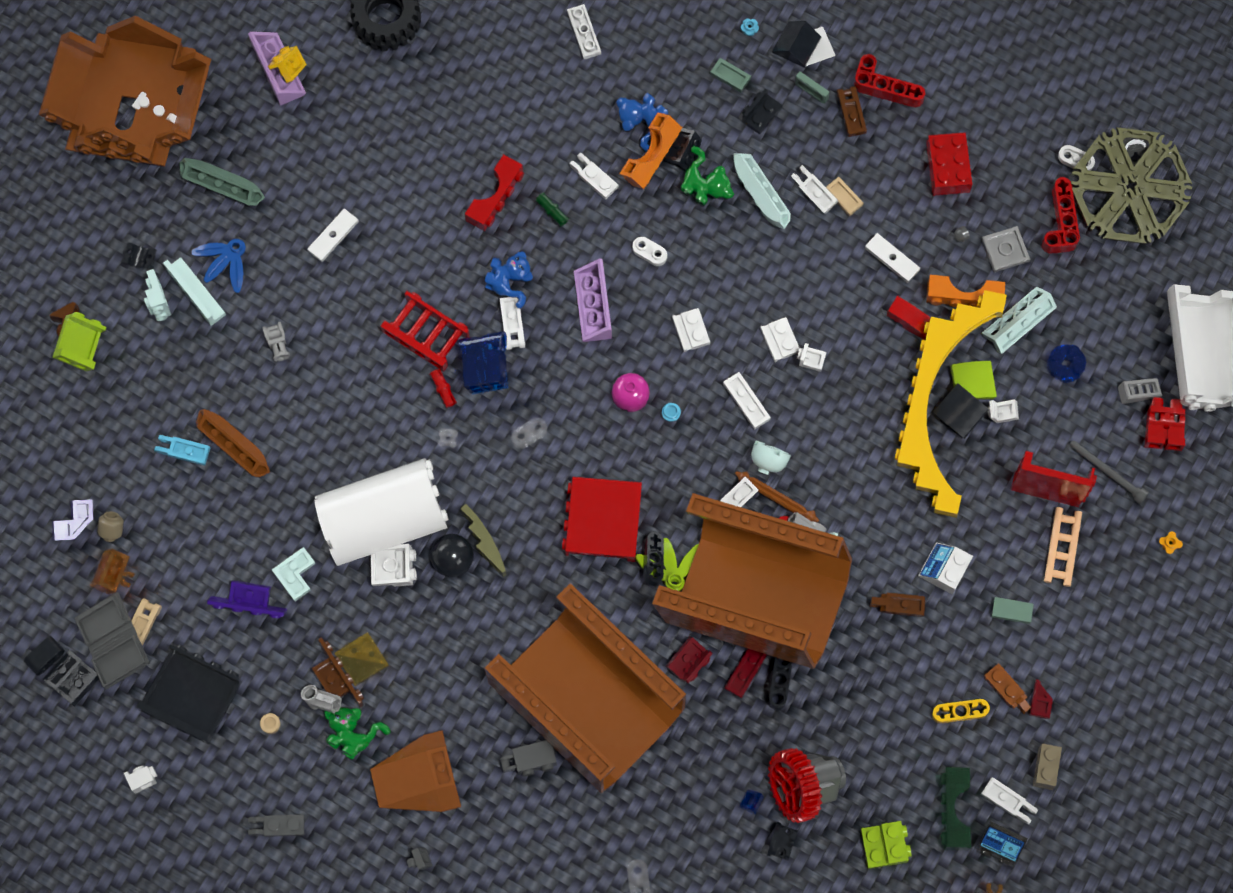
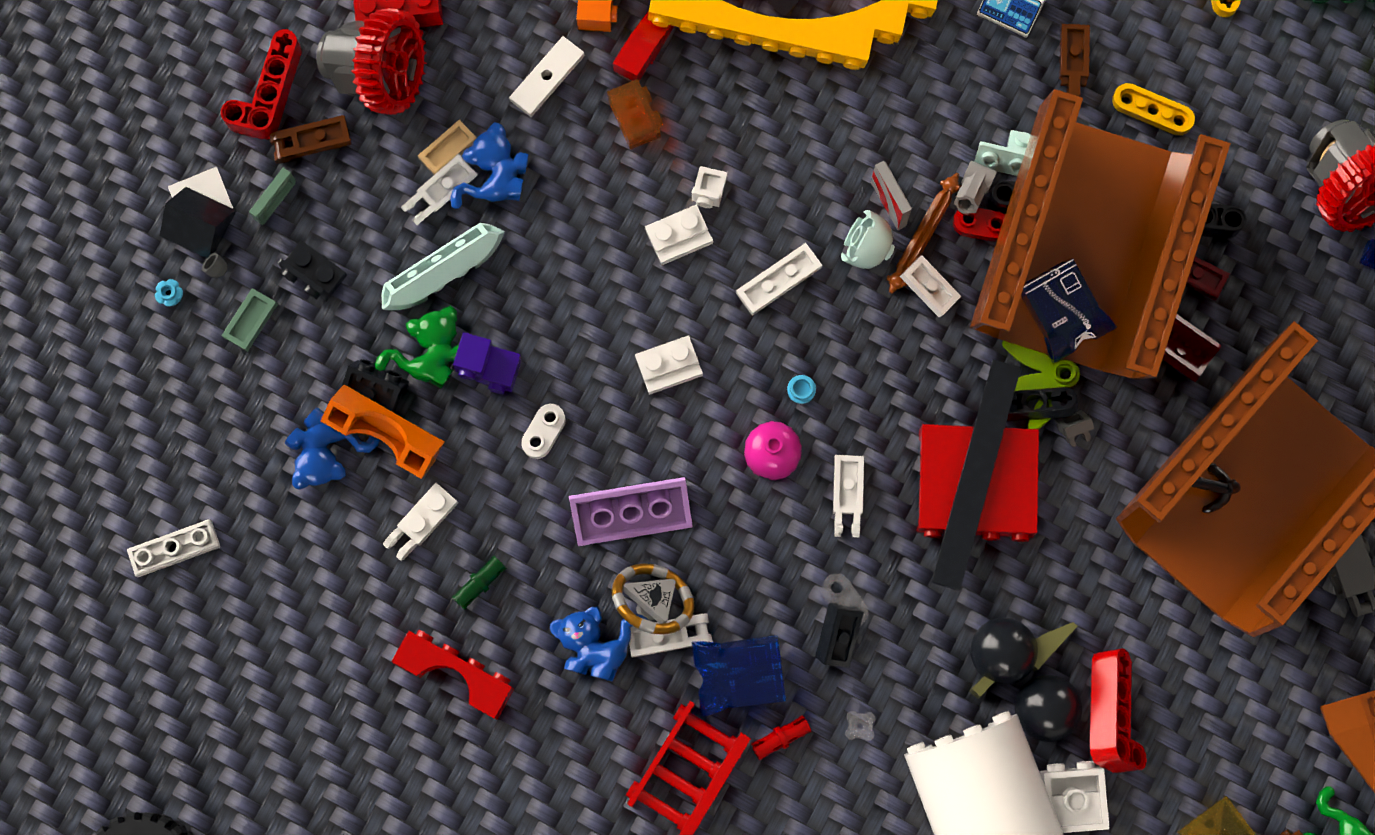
camera: 90 degrees left, 5 degrees up
none -> dark grey hinge [202,253,228,278]
none -> red piece [316,8,427,115]
none -> blue animal [450,122,529,209]
none -> dark purple brick [453,332,522,394]
none -> clear orange brick [607,79,663,150]
none -> piece [612,564,694,634]
none -> black slope [816,602,864,668]
none -> white hinge [833,455,864,537]
none -> light grey tile [871,161,912,230]
none -> black tile [931,359,1021,591]
none -> black piece [971,618,1038,685]
none -> clear blue piece [1021,258,1117,364]
none -> dark grey tile [1055,410,1094,447]
none -> red beam [1090,648,1147,773]
none -> yellow plate [1112,83,1195,135]
none -> black piece [1191,463,1241,513]

